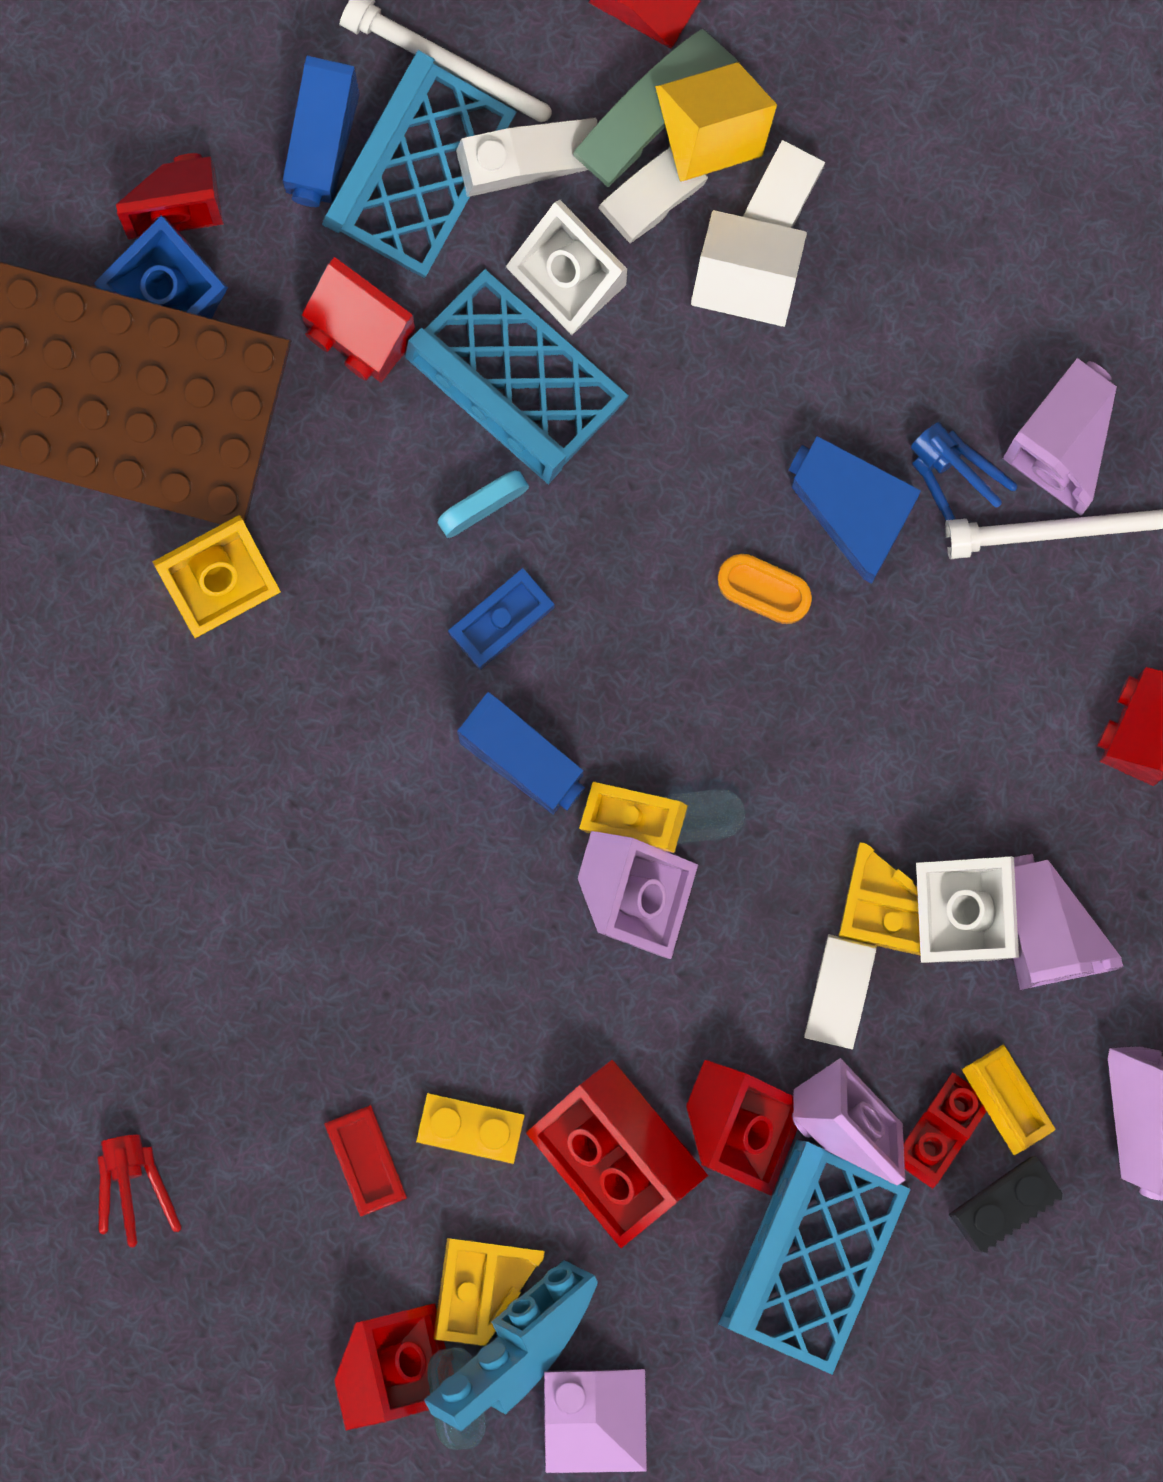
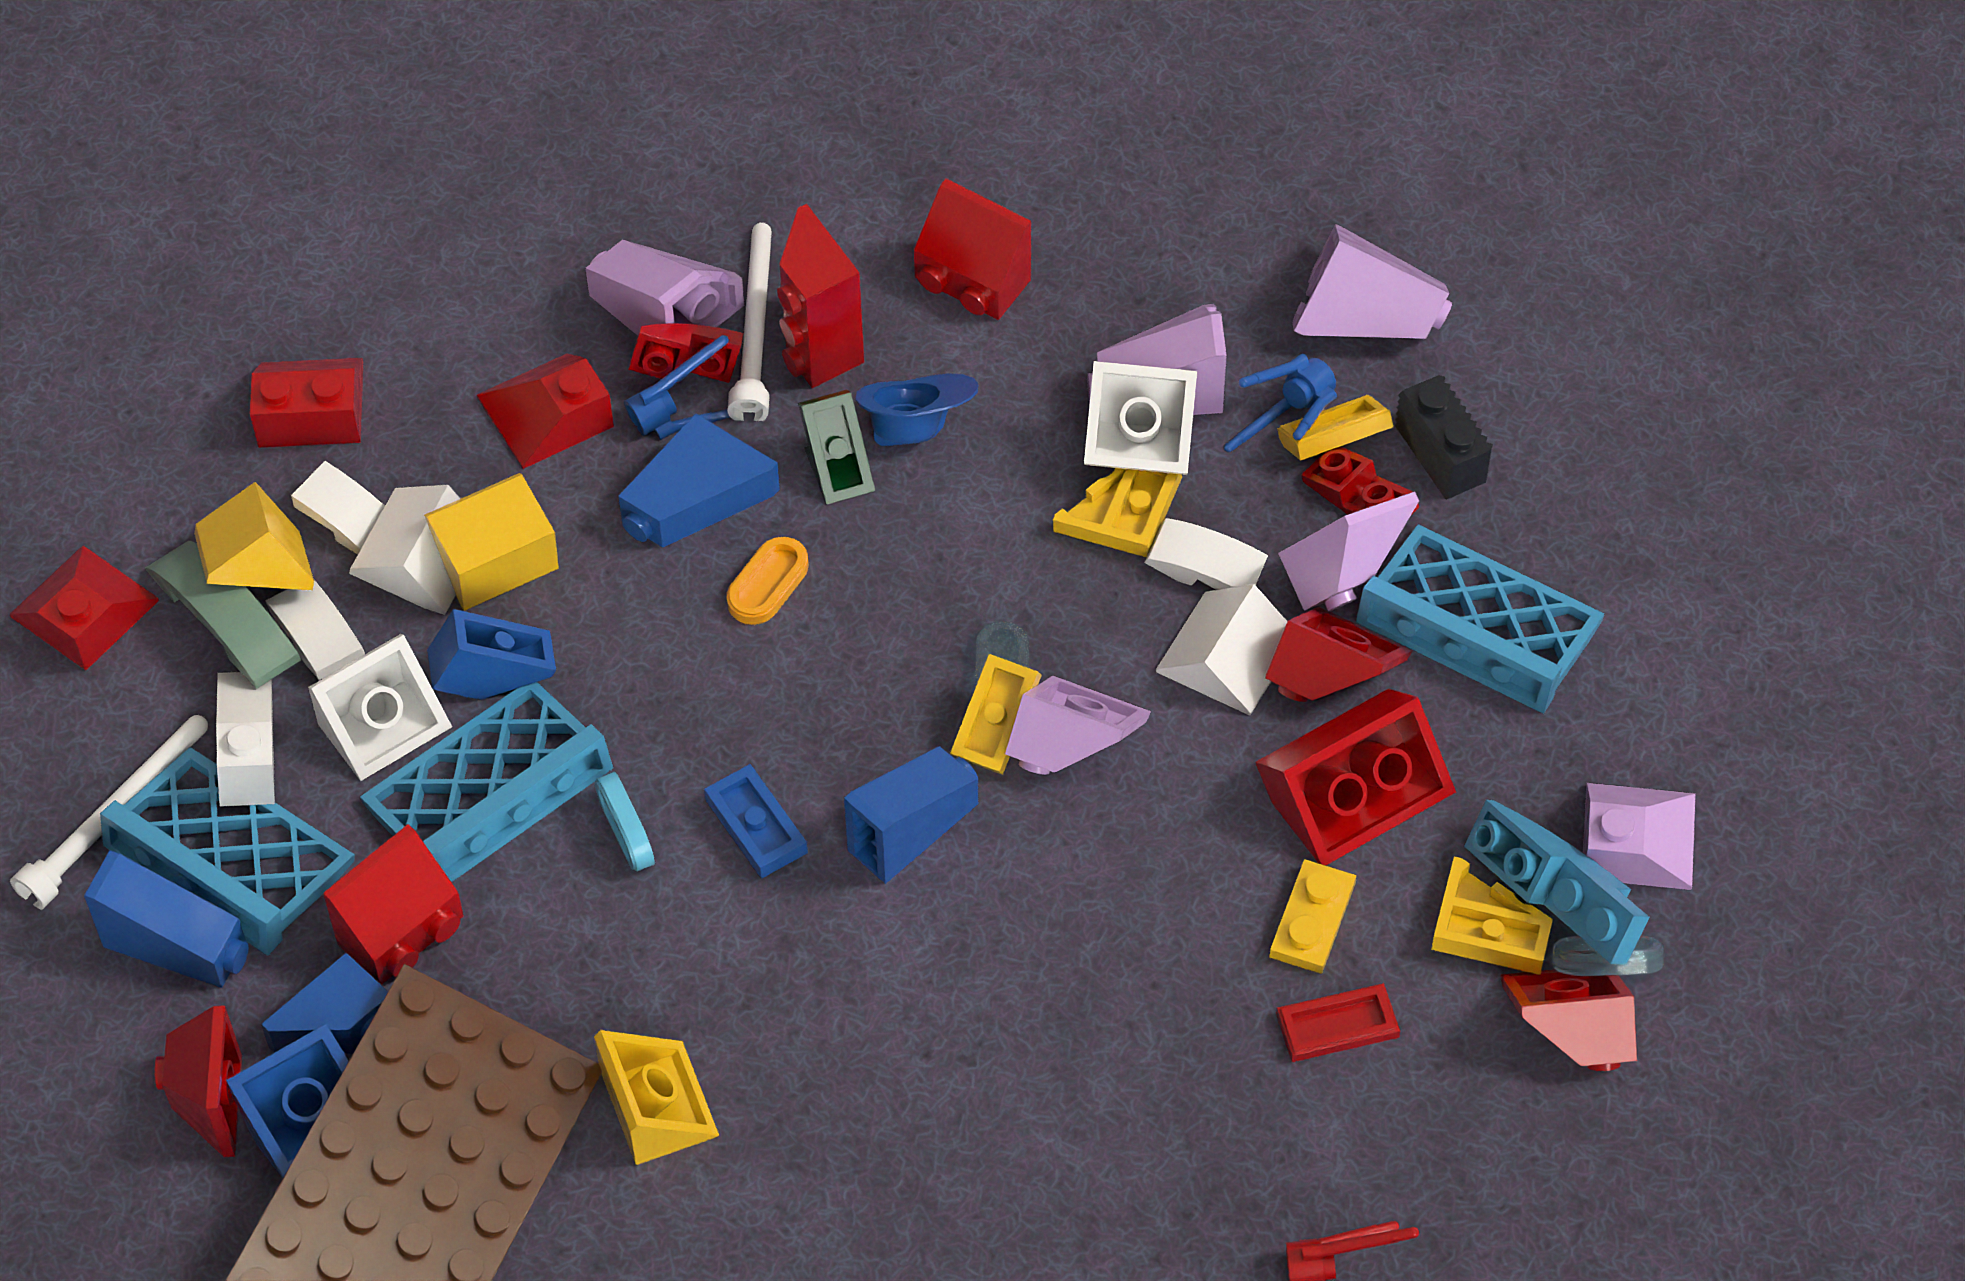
camera: 80 degrees left, 25 degrees down
none -> red slope [250,358,363,448]
none -> blue slope [261,953,388,1053]
none -> yellow slope [424,473,559,611]
none -> blue slope [427,609,556,700]
none -> red slope [477,353,614,469]
none -> red slope [628,323,744,383]
none -> red slope [777,204,864,389]
none -> slope [798,390,875,505]
none -> blue piece [855,373,979,446]
none -> white slope [1156,584,1287,715]
none -> blue plant [1224,354,1337,452]

